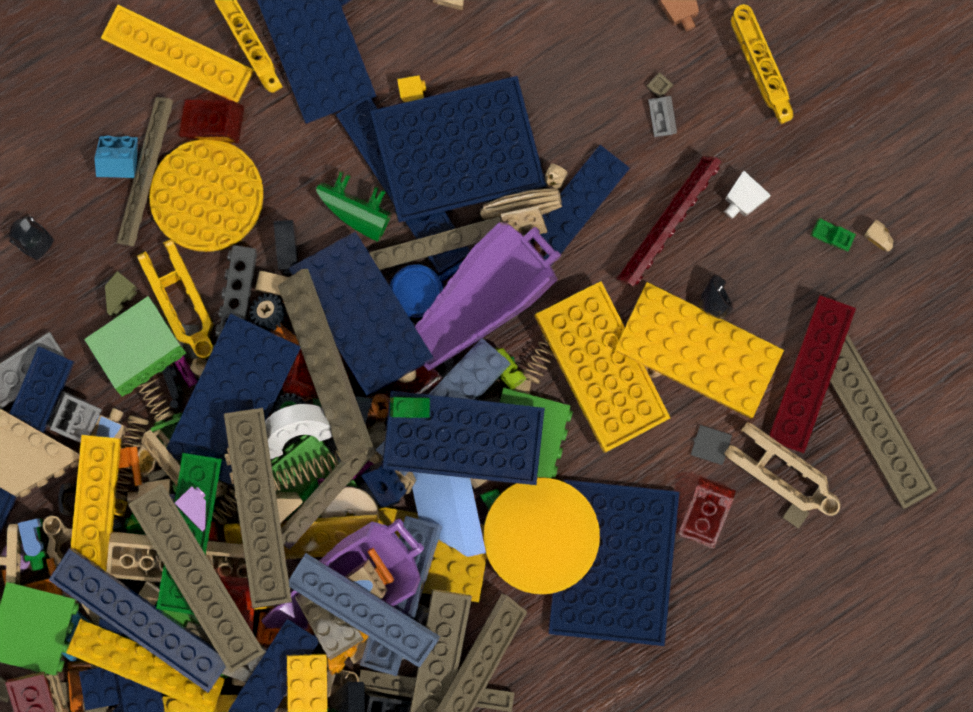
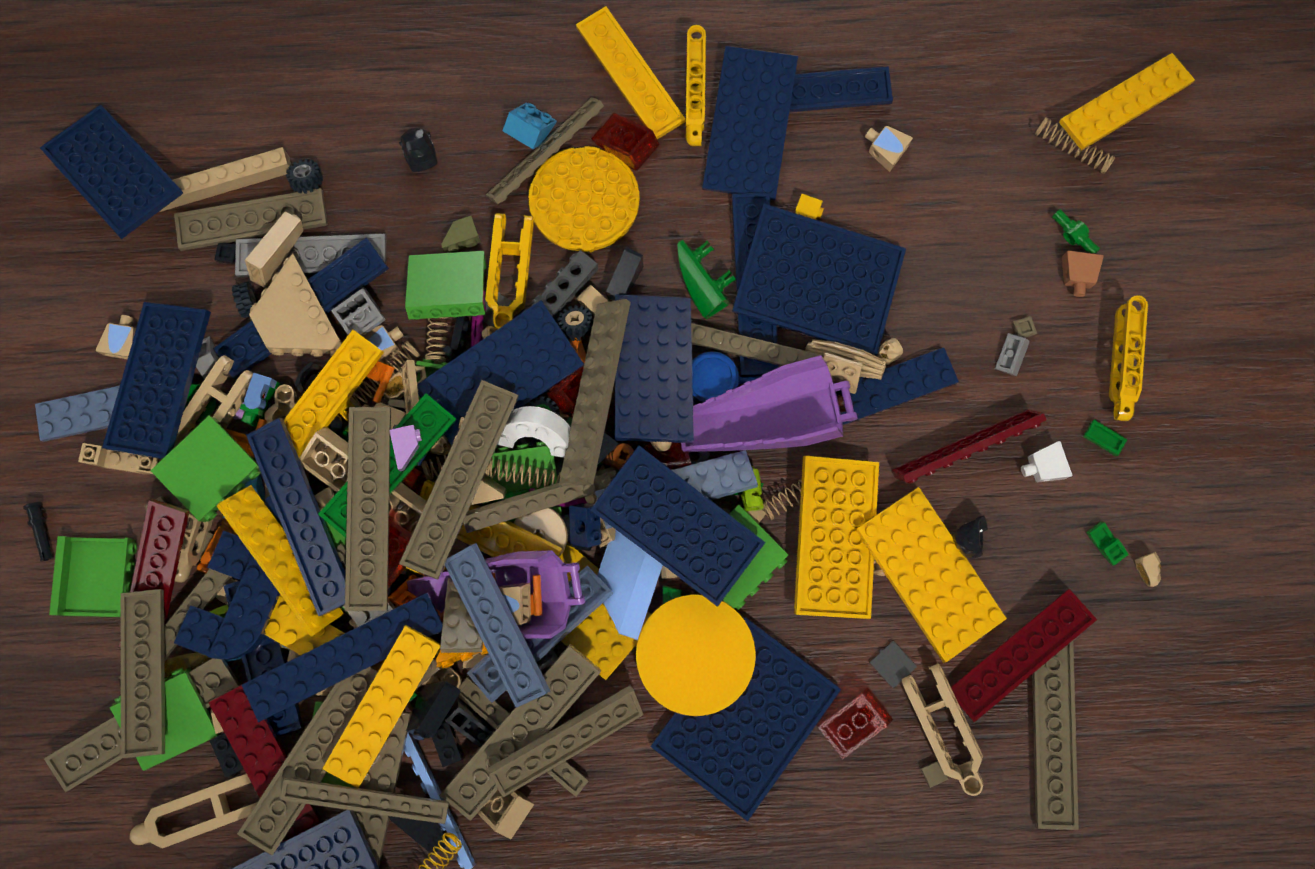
camera: 30 degrees right, 5 degrees down
green slope [390,397,430,418] -> none
none -> green tile [1083,420,1128,456]

